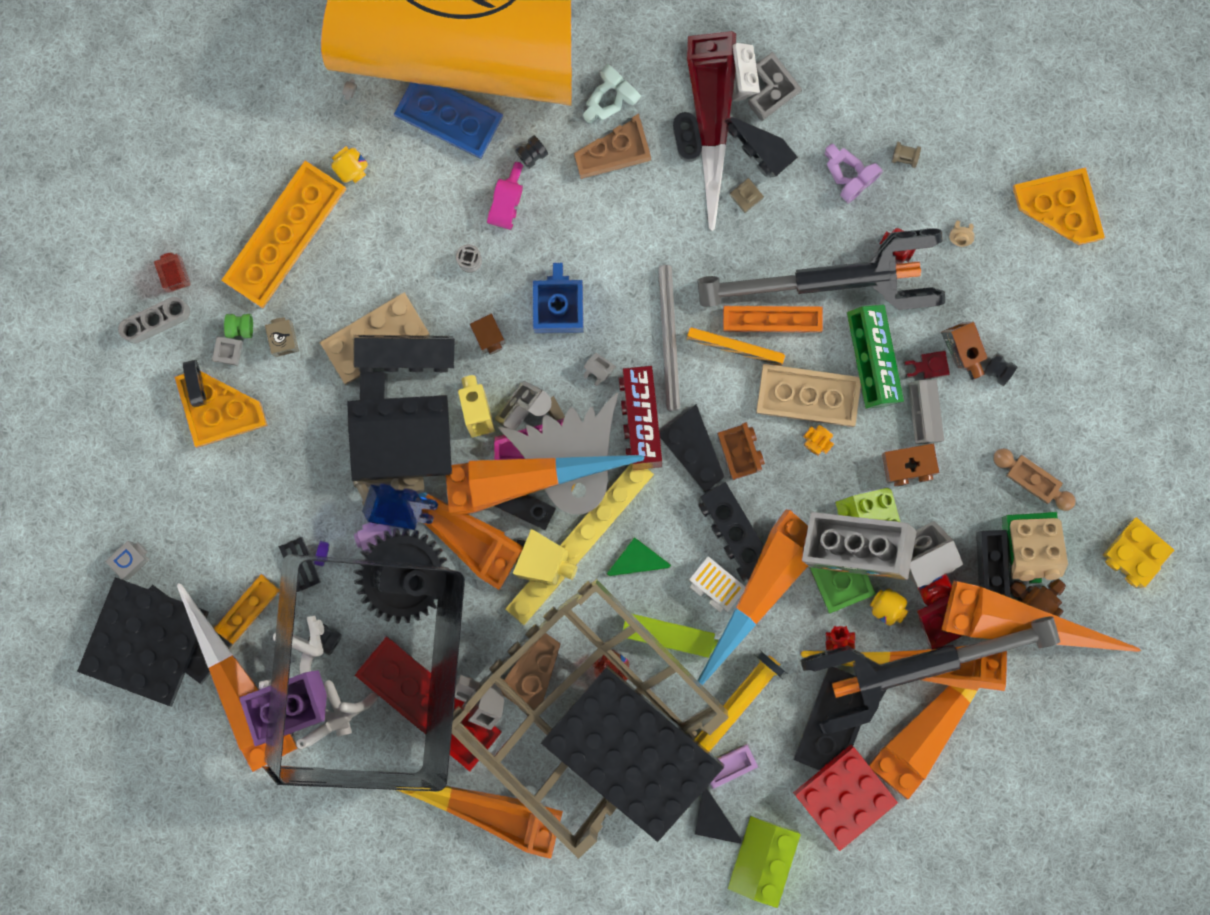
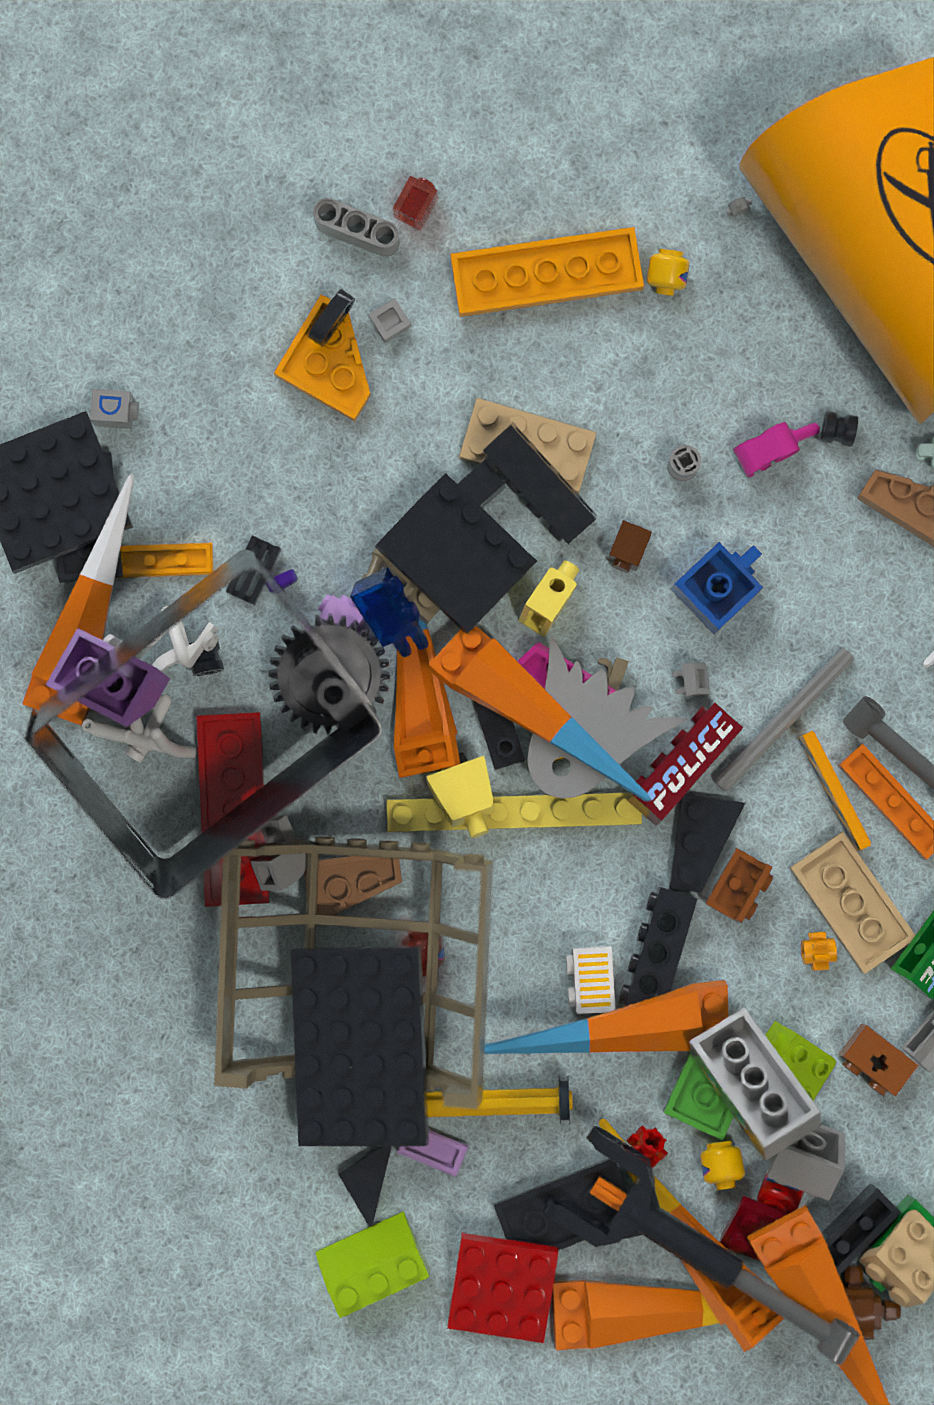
camera: 40 degrees right, 0 degrees up
bright green wheel [224,314,253,338] -> none
dark tan brick [265,318,299,357] -> none
blue plate [394,82,503,159] -> none
orange plate [396,786,563,859] -> none
light grey brick [495,380,551,430] -> none
green tile [607,537,671,576] -> none
lime brick [623,613,719,658] -> none

